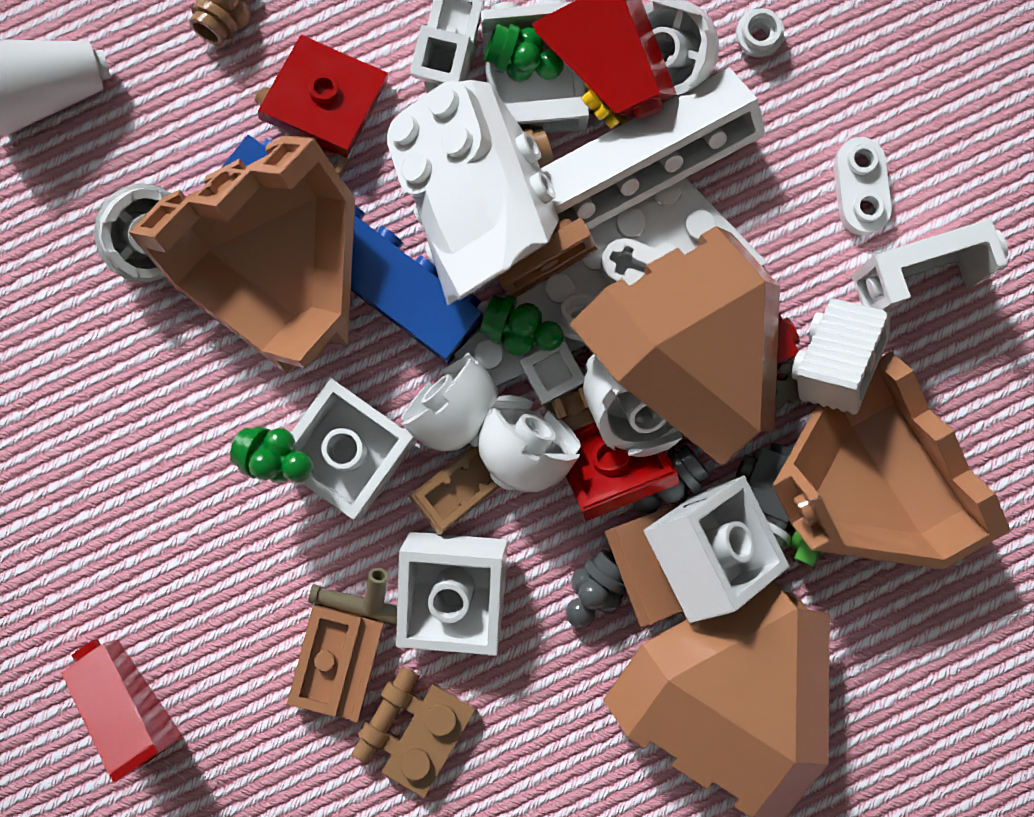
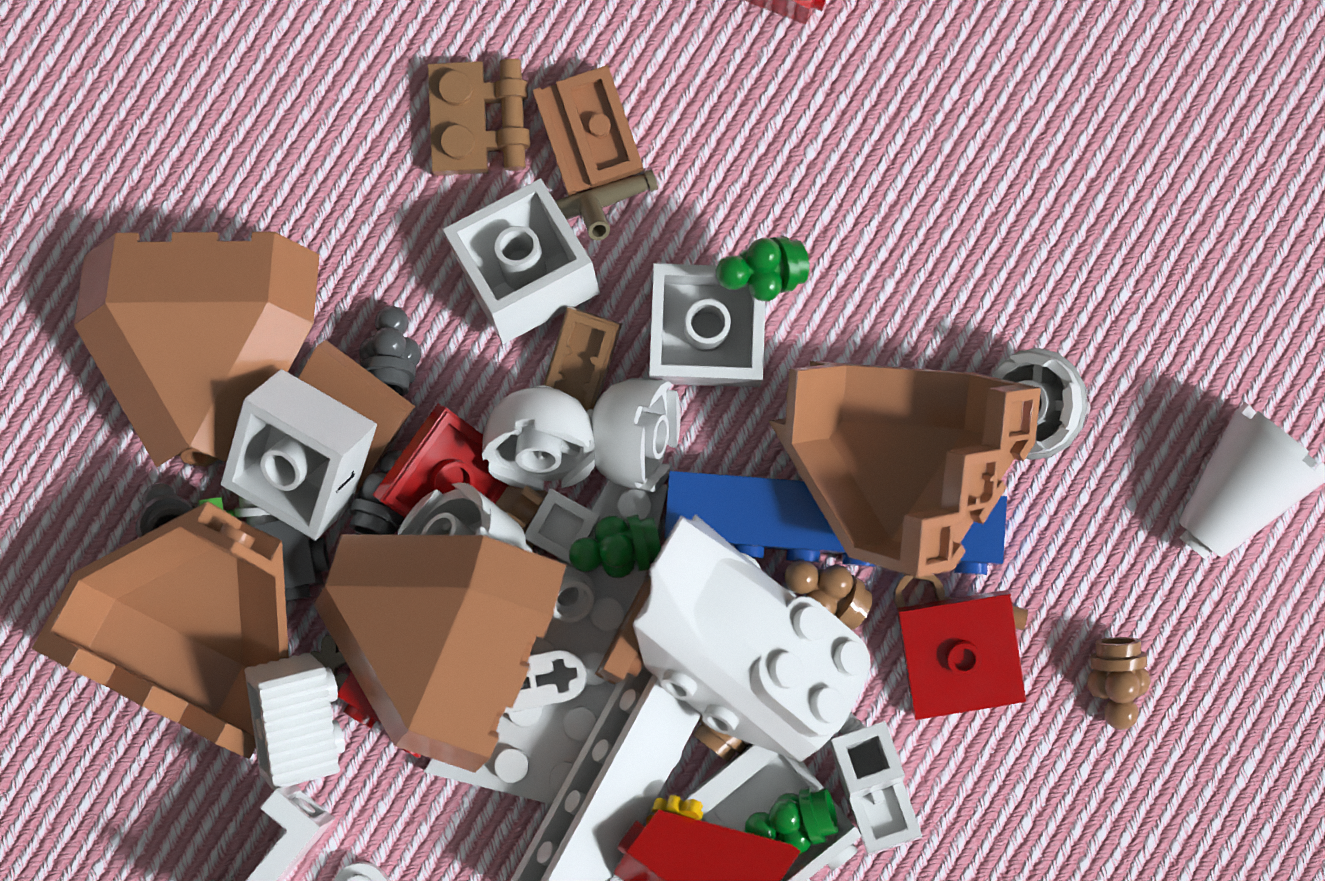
camera: 145 degrees right, 0 degrees up
none -> dark grey piece [135,483,195,538]
none -> medium nougat piece [784,560,872,630]

